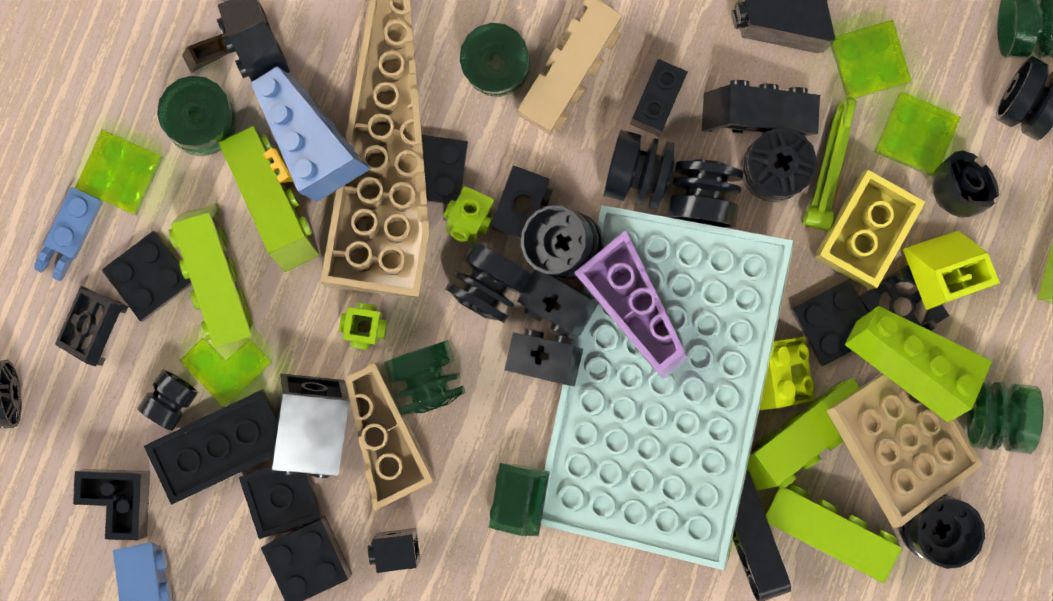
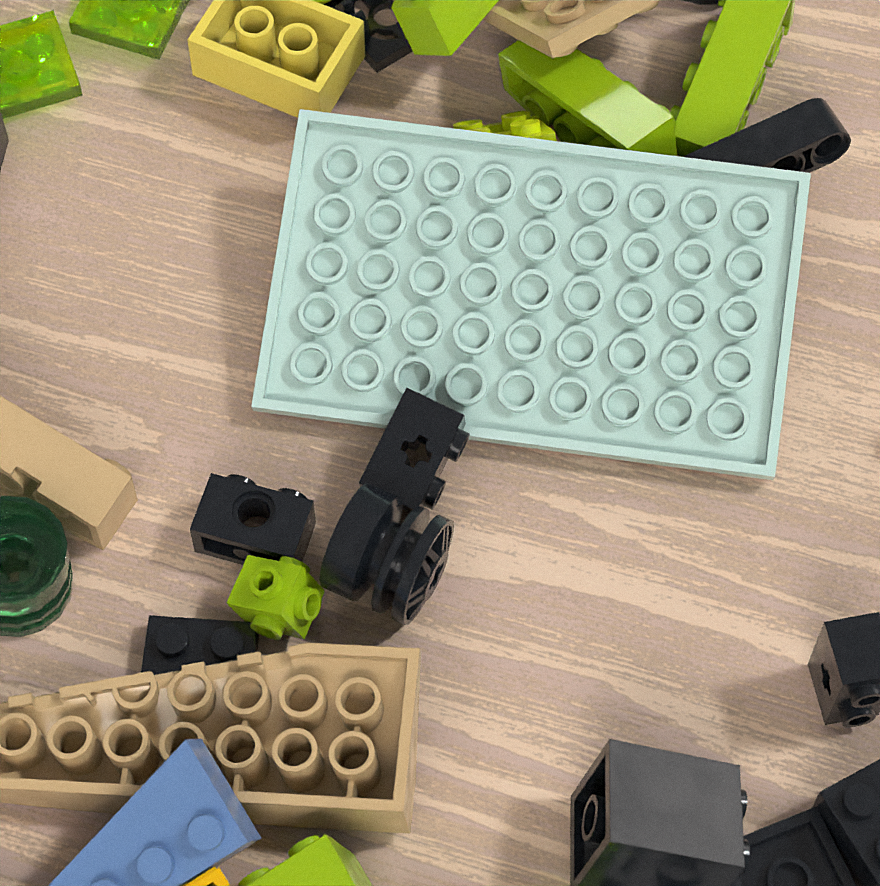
camera: 90 degrees left, 25 degrees down
lime brick [339,302,388,350] -> none
tan wedge [345,363,436,511] -> none
clear green wheel [383,340,466,415] -> none
clear green piece [489,463,550,536] -> none
black brick [504,328,583,387] -> none
black wheel [521,205,604,279] -> none
lavender wedge [574,230,688,379] -> none
black wheel [603,129,675,210] -> none
black brick [630,59,688,137] -> none
black wheel [668,159,744,228] -> none
black wedge [702,80,820,137] -> none
black wheel [741,128,817,202] -> none
black plate [791,279,868,366] -> none
lime piece [802,97,857,231] -> none

